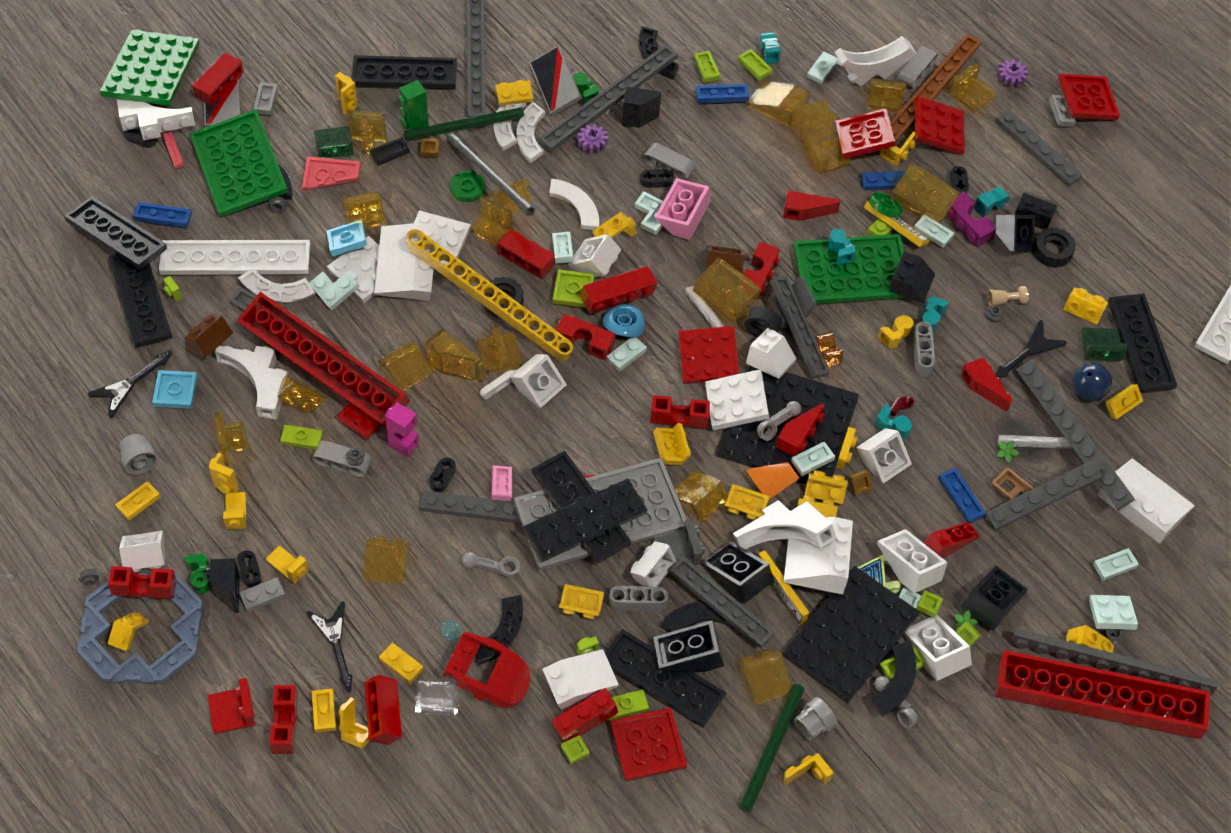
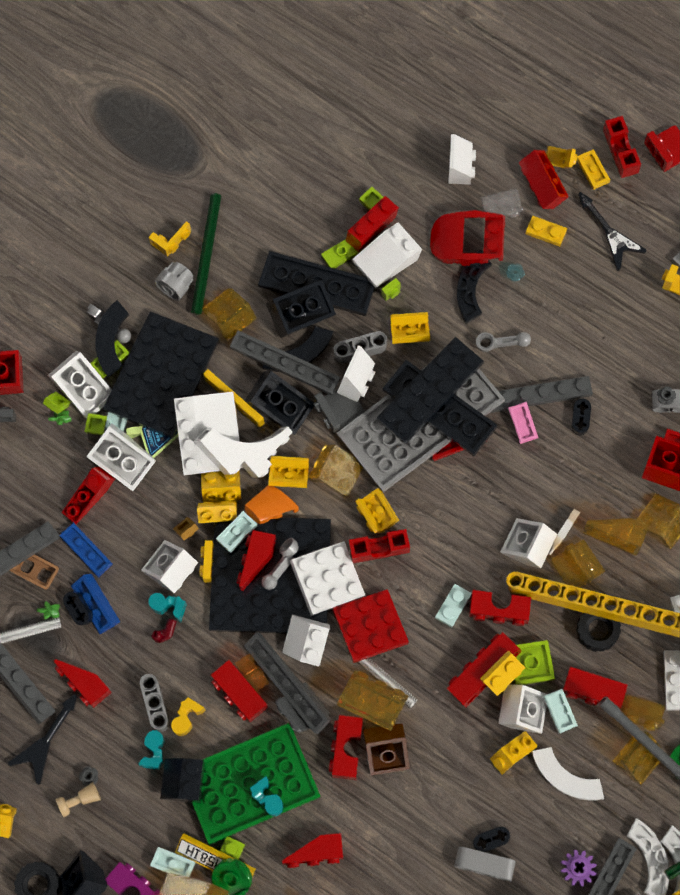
camera: 170 degrees right, 15 degrees up
clear yellow bracket [363,535,411,584] -> none
dark pink arch [385,403,419,457] -> none
dark azure hat [603,304,645,337] -> none
red plate [610,708,687,782] -> none
light aqua plate [634,192,663,235] -> none
bright pink slope [655,178,711,240] -> none
black tyre [744,307,782,338] -> none
black slope [961,566,1028,631] -> none
none -> black beam [63,592,93,625]
none -> blue slope [71,574,120,634]
none -> red brick [211,660,268,723]
none -> white slope [448,134,476,184]
none -> yellow bracket [480,650,525,696]

